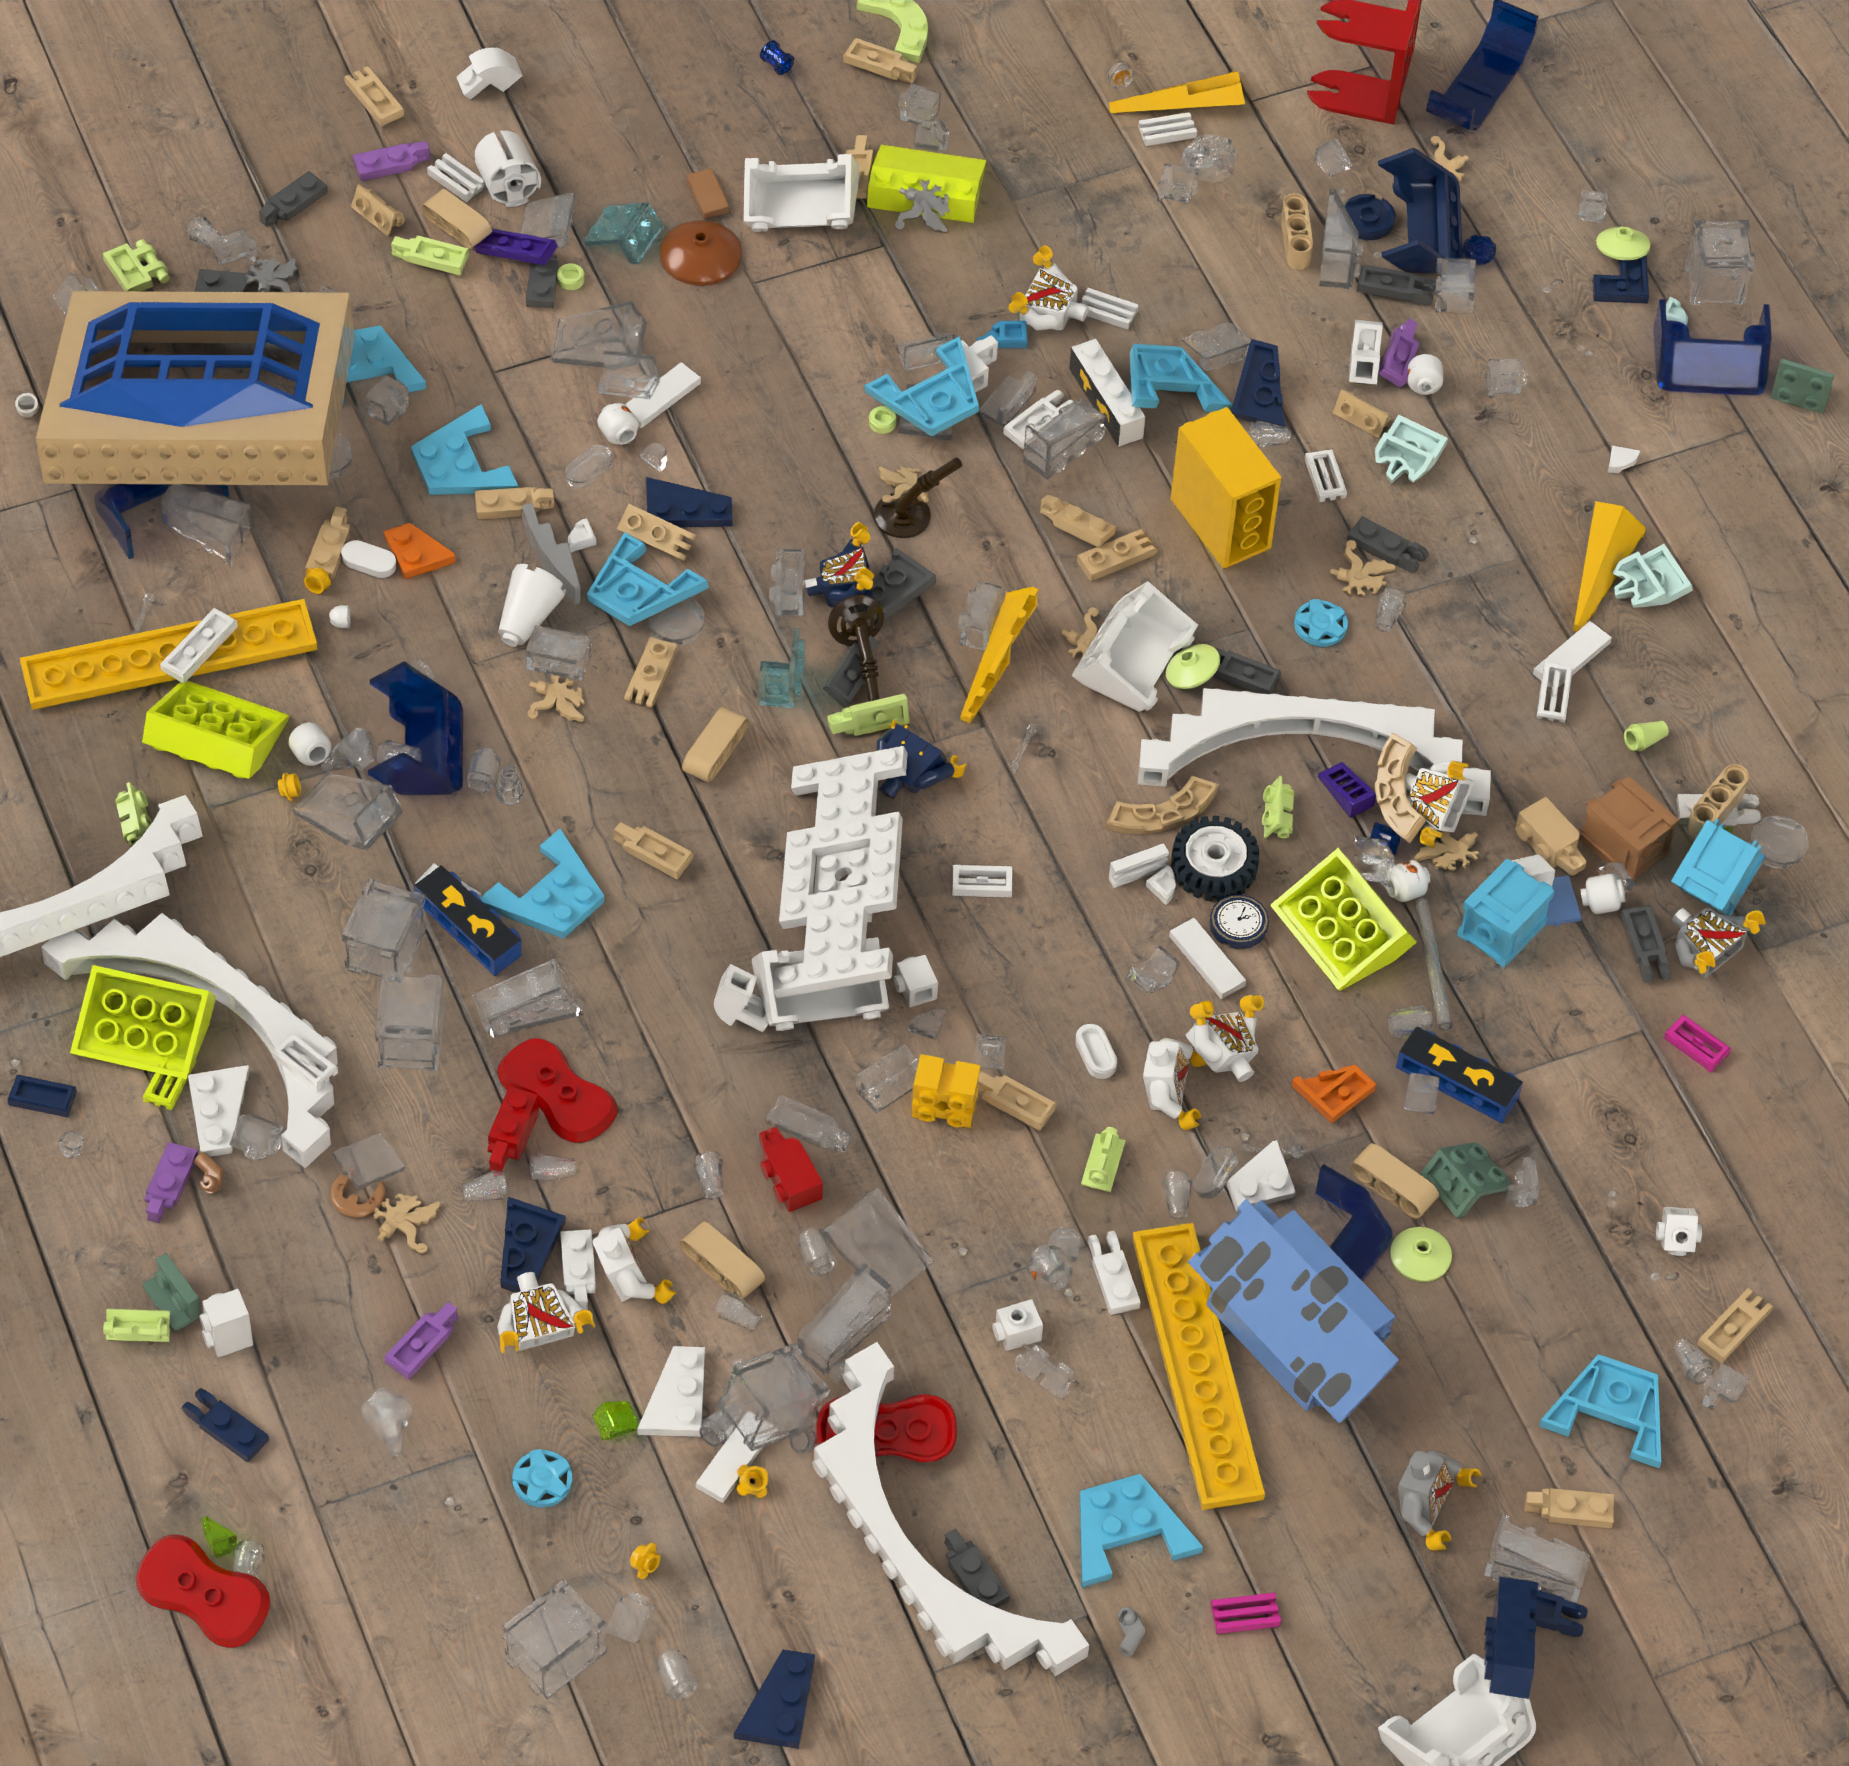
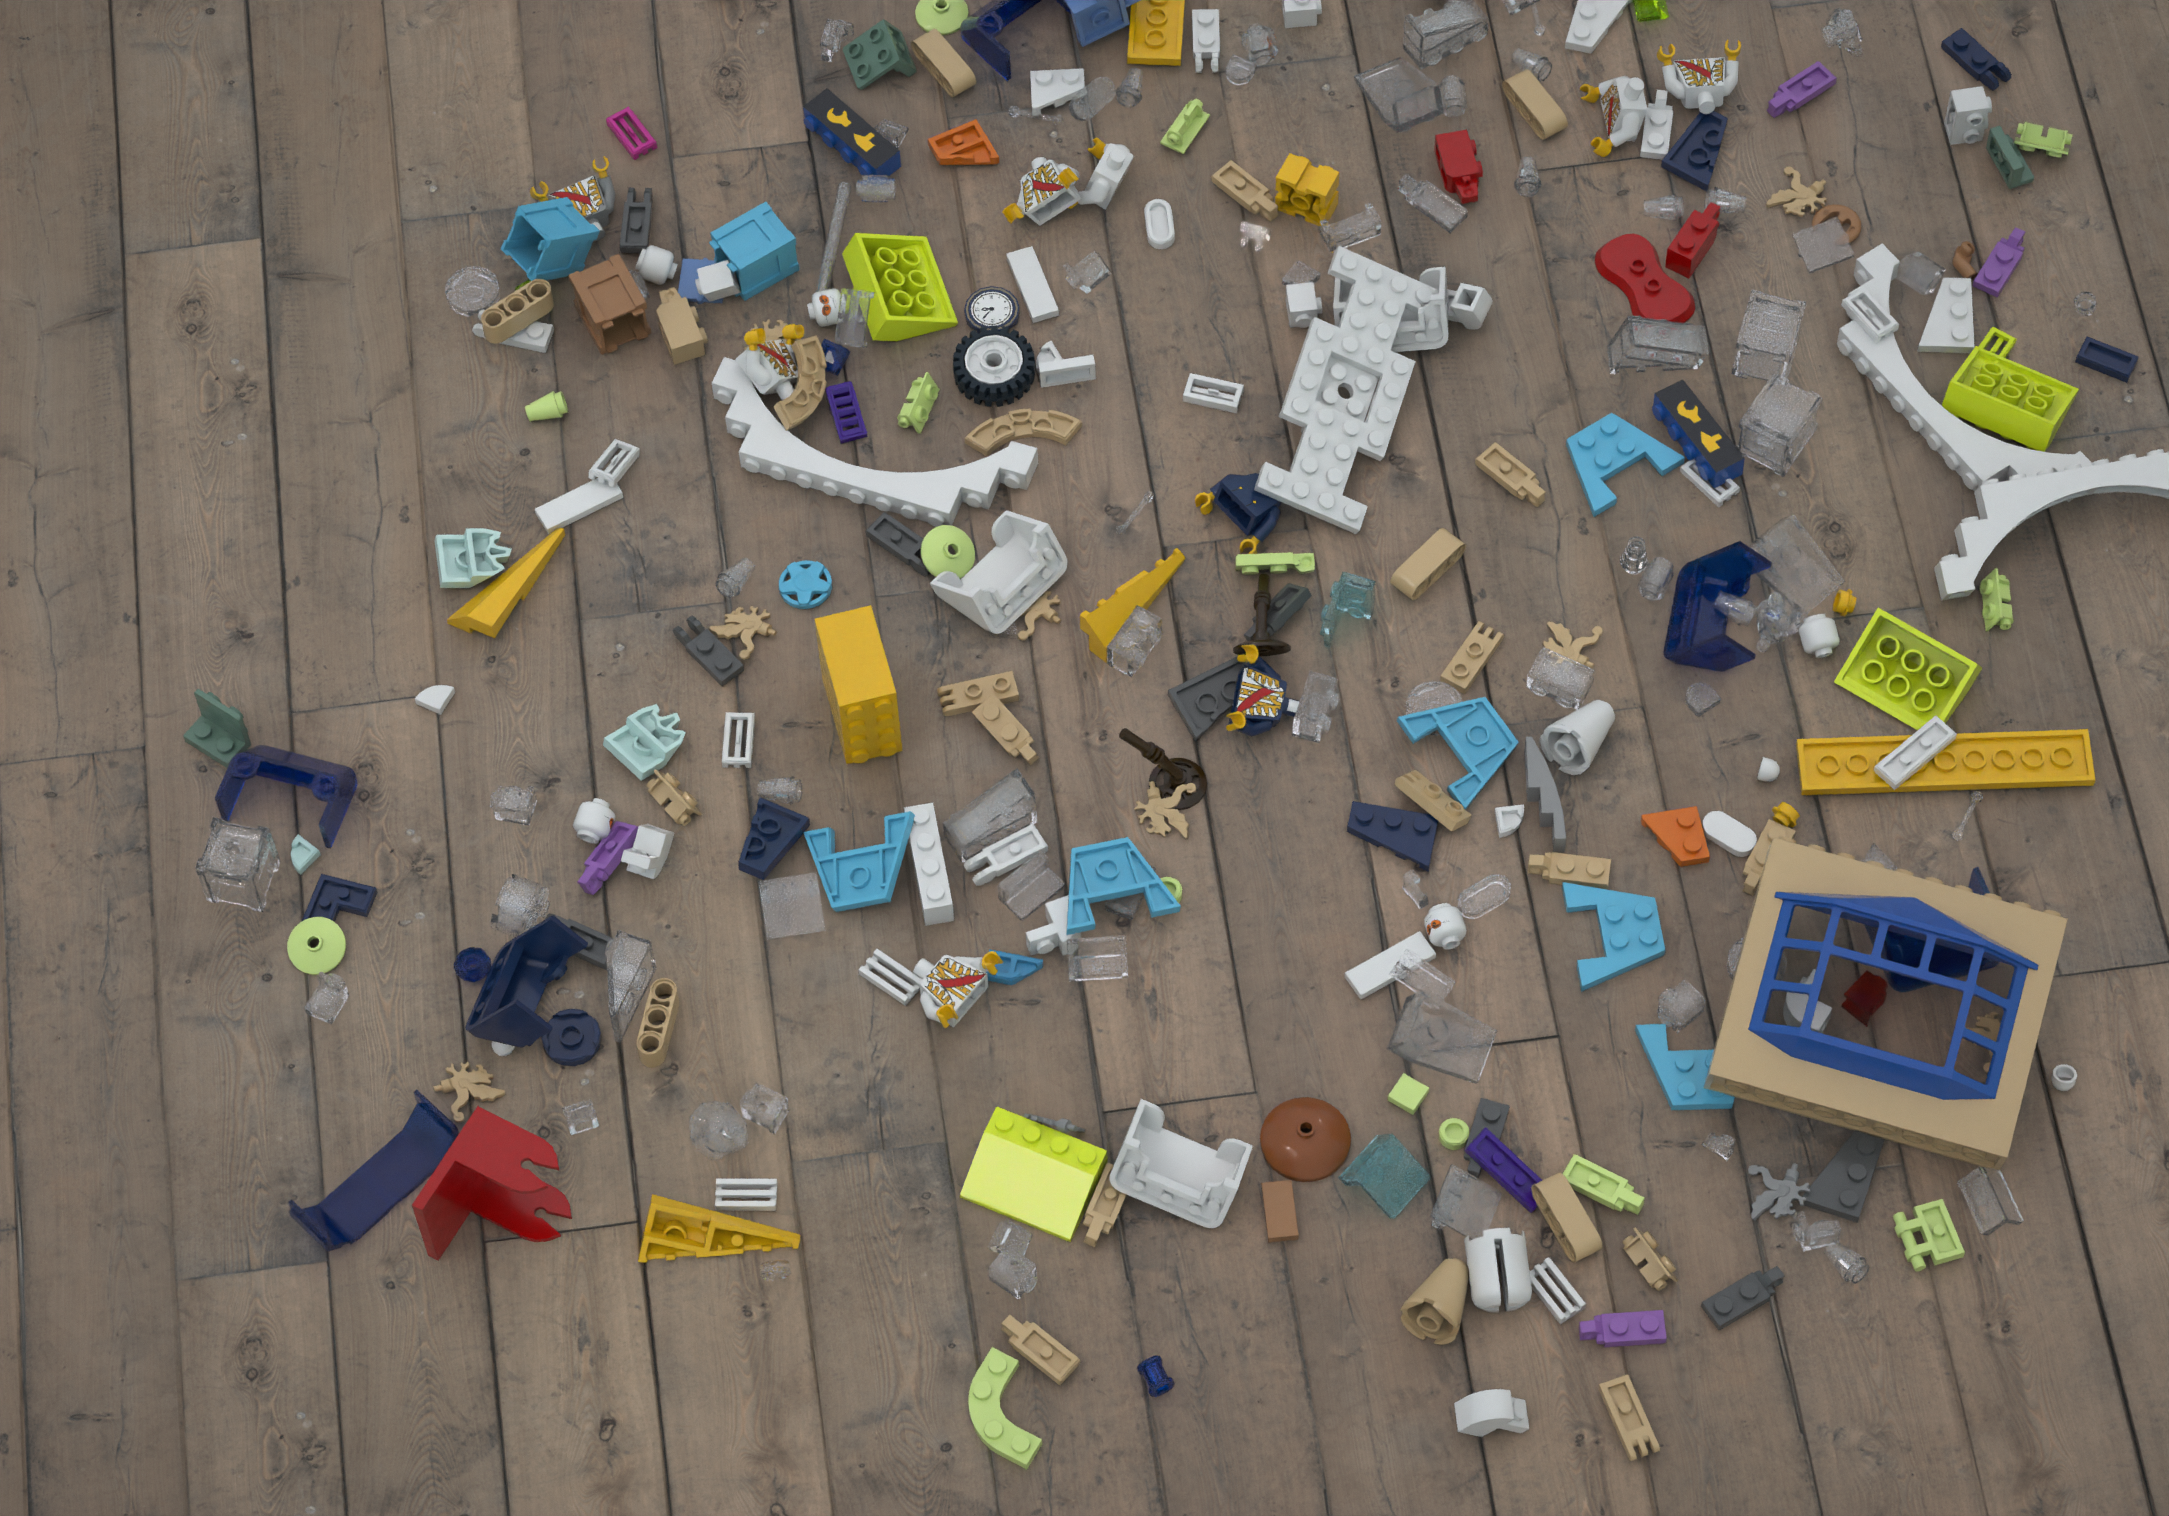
camera: 160 degrees left, 5 degrees up
none -> yellowish green tile [1387,1073,1429,1115]
none -> tan cone [1401,1258,1469,1345]

